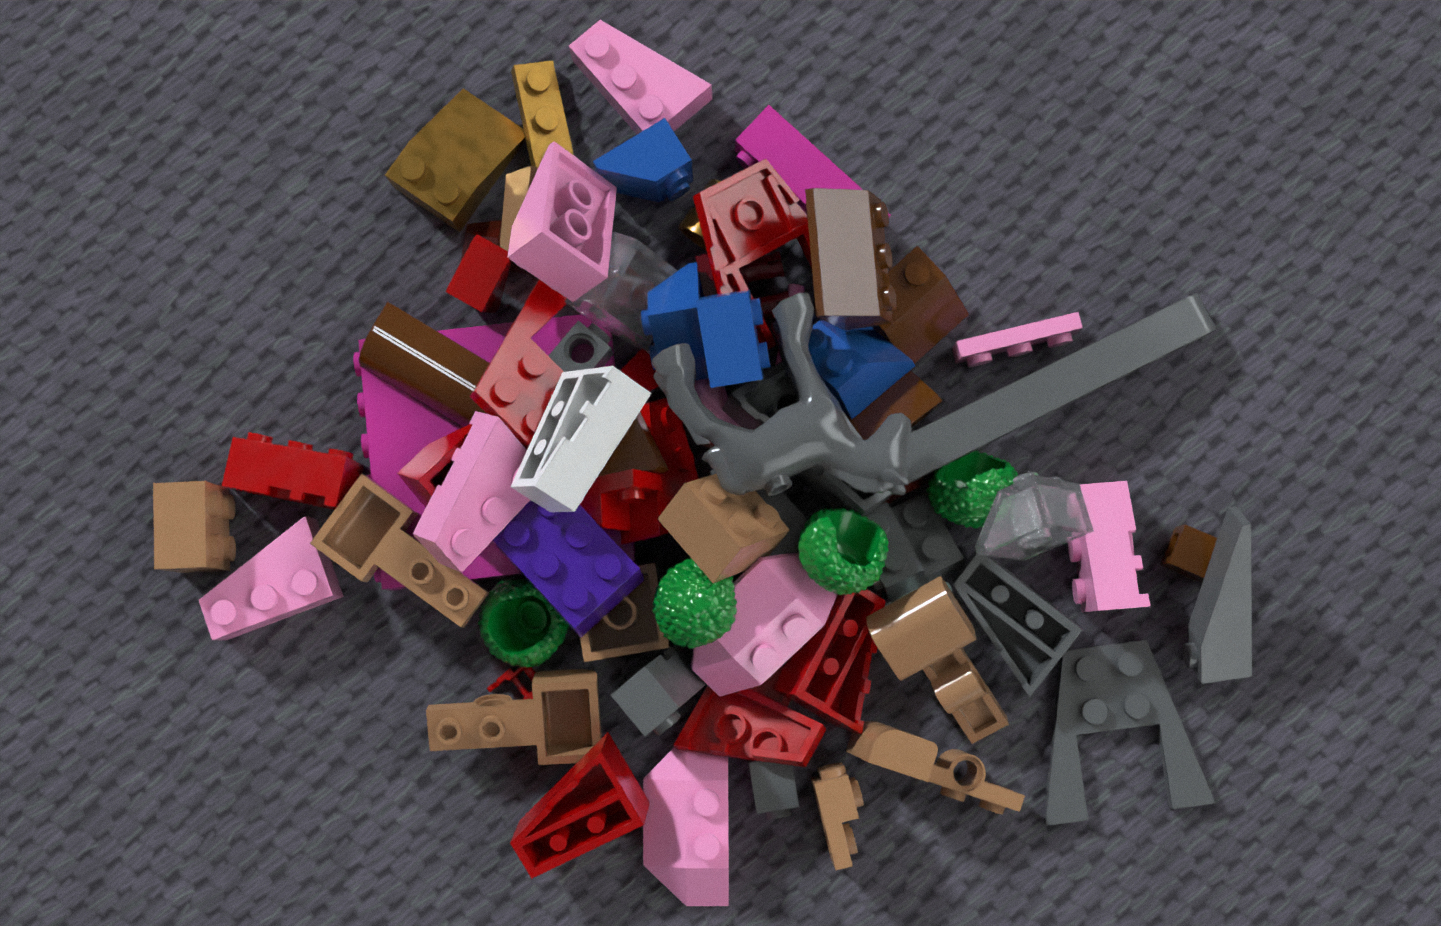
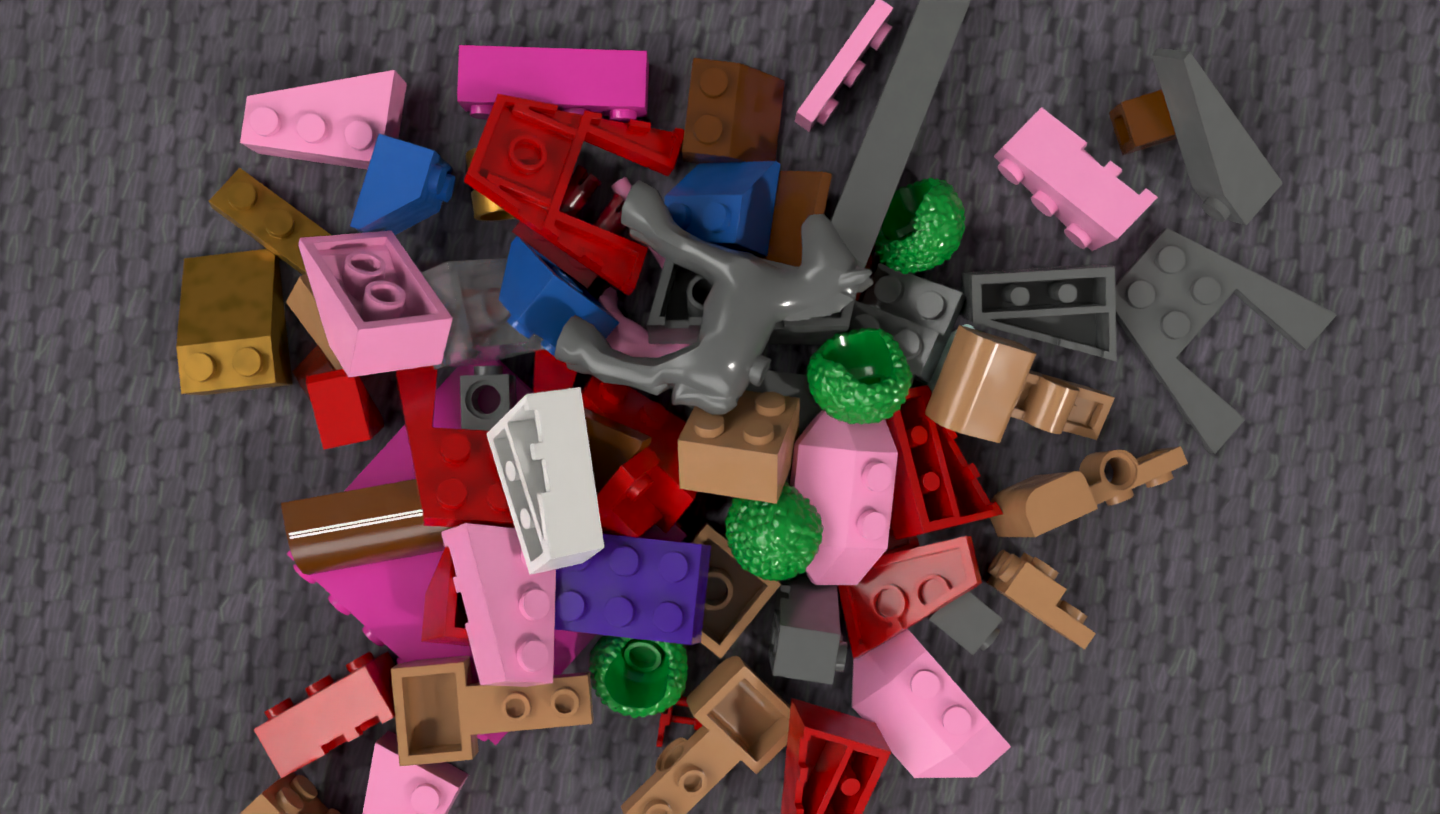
camera: 45 degrees left, 5 degrees up
blue slope [696,290,771,388] -> none
slope [805,188,897,331] -> none
clear slope [975,472,1094,561] -> none

